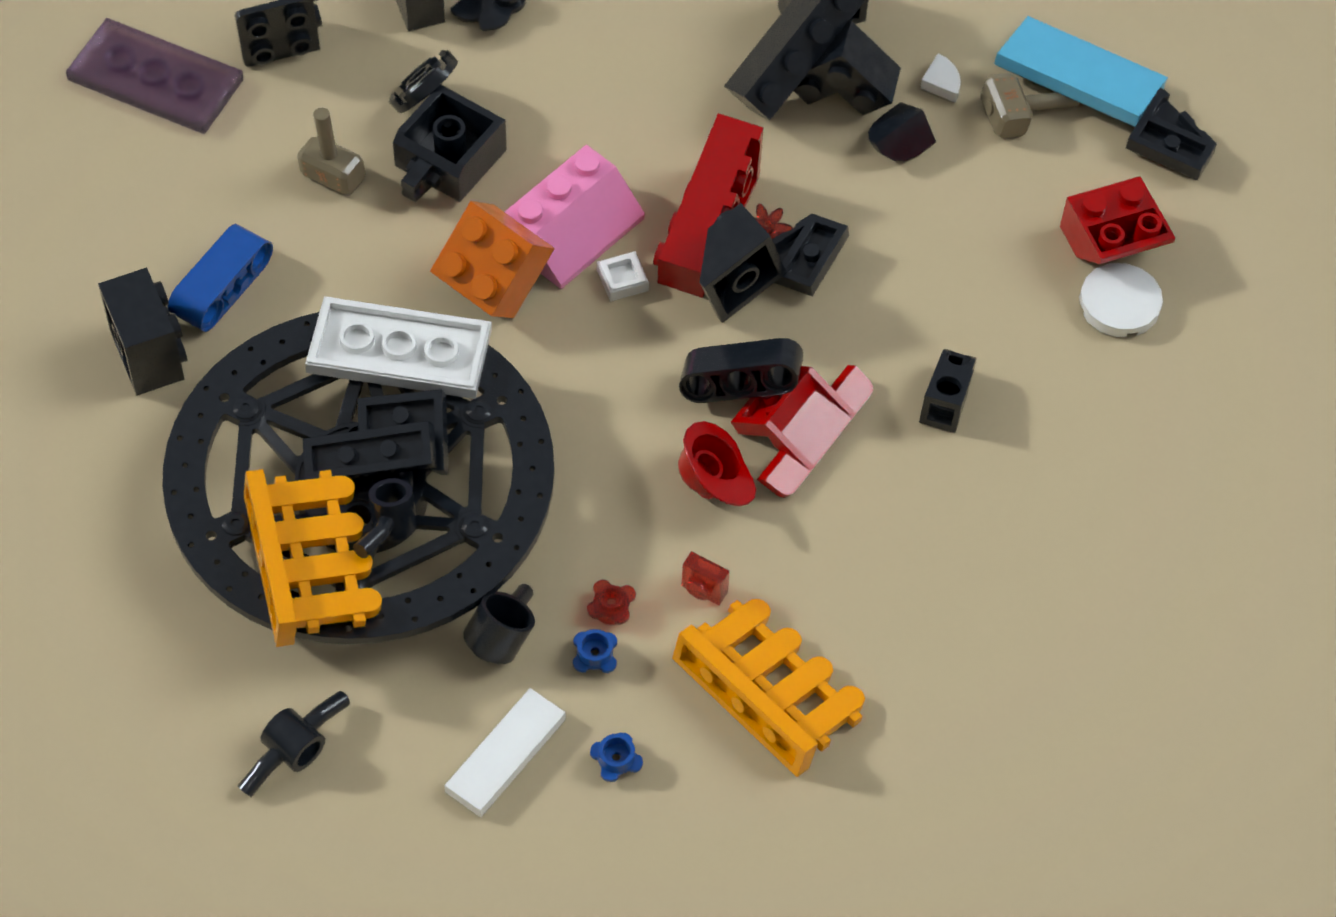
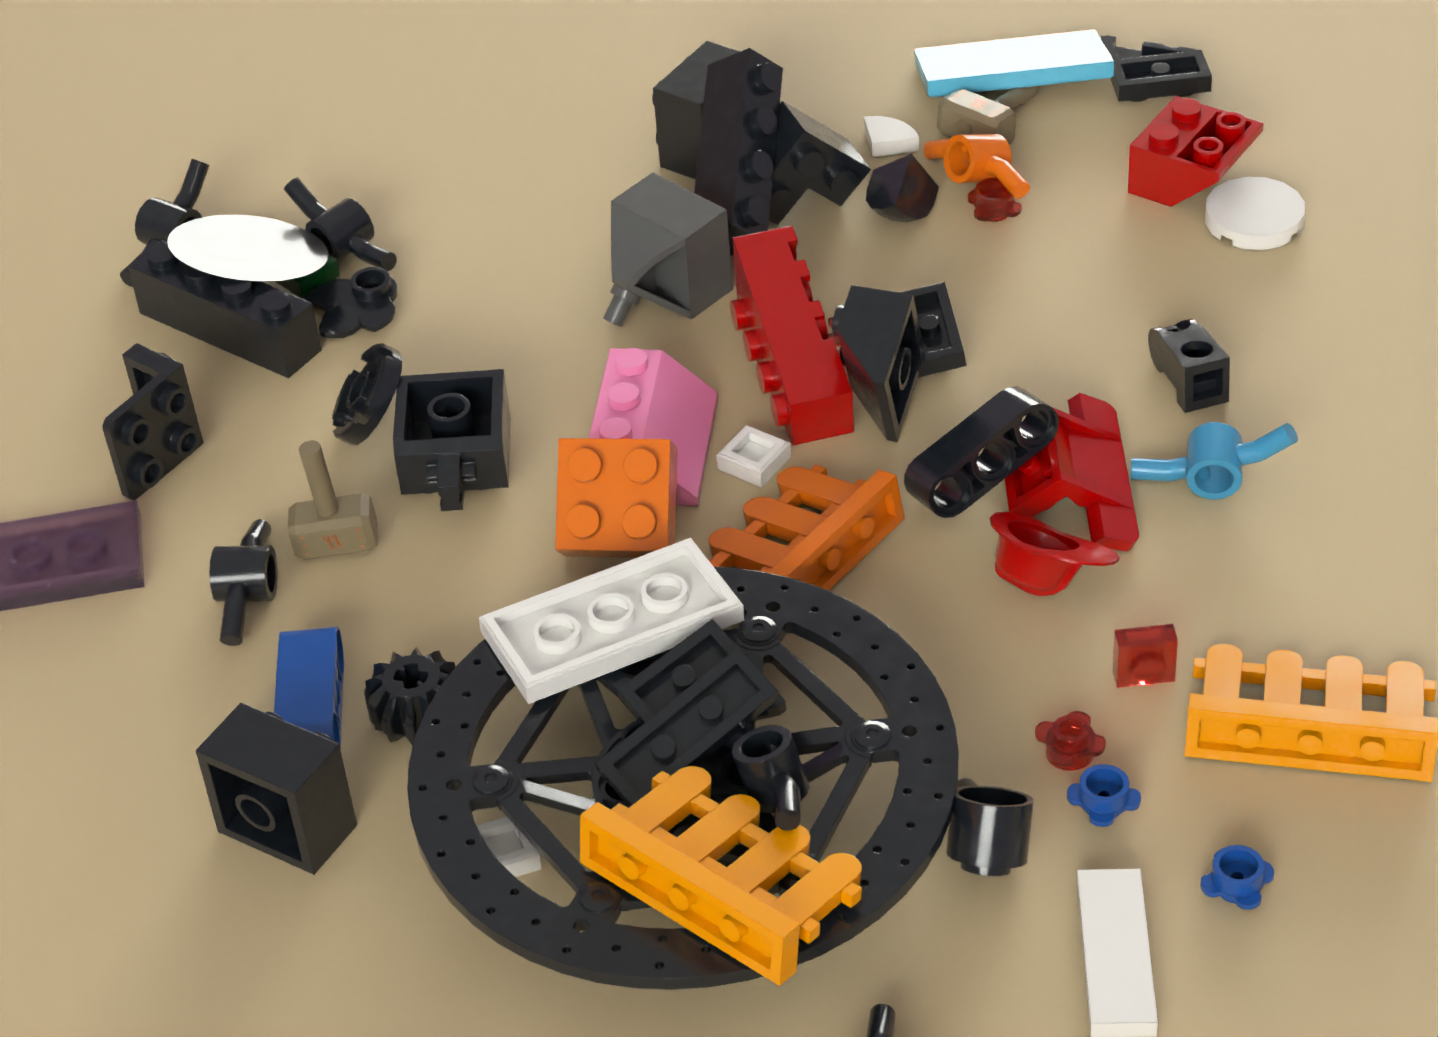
camera: 30 degrees left, 15 degrees down
none -> black piece [209,519,278,646]
none -> black gear [364,646,456,746]
none -> white tile [477,816,542,877]
none -> dark grey piece [603,172,733,327]
none -> orange fence [708,465,905,591]
none -> orange piece [923,134,1030,199]
none -> clear red plate [968,178,1022,222]
none -> dark azure piece [1131,422,1298,499]

